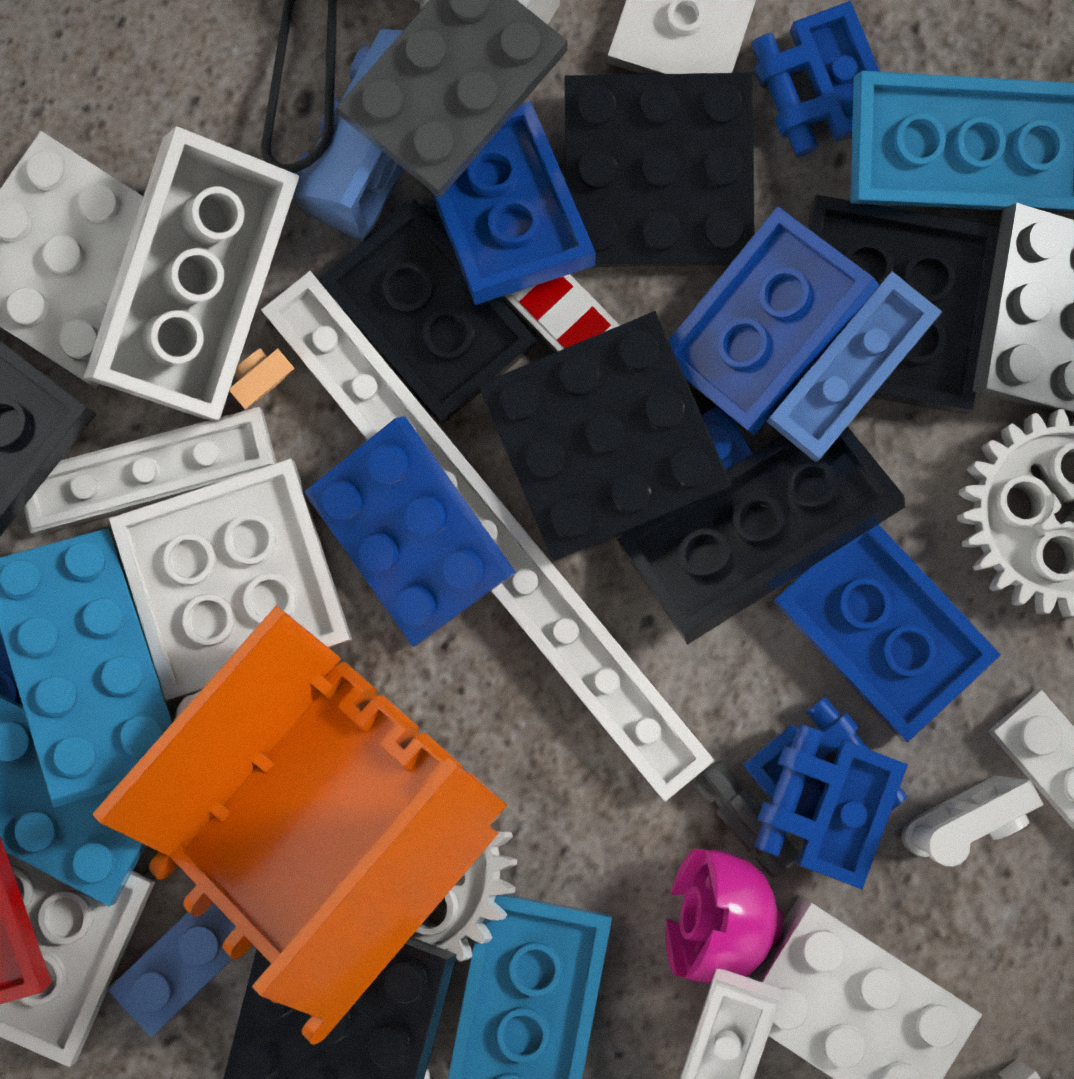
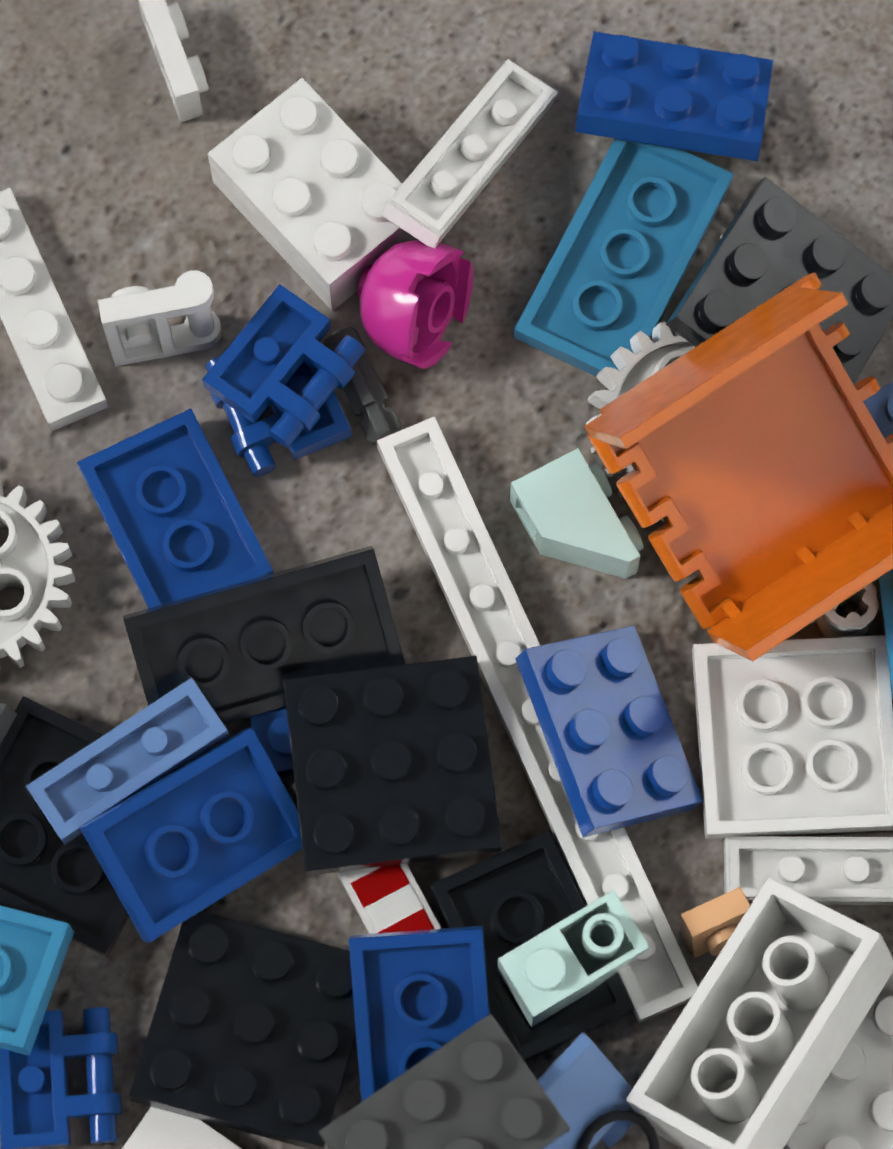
camera: 165 degrees left, 10 degrees down
none -> light aqua slope [497,890,649,1027]
none -> light aqua slope [510,448,644,579]

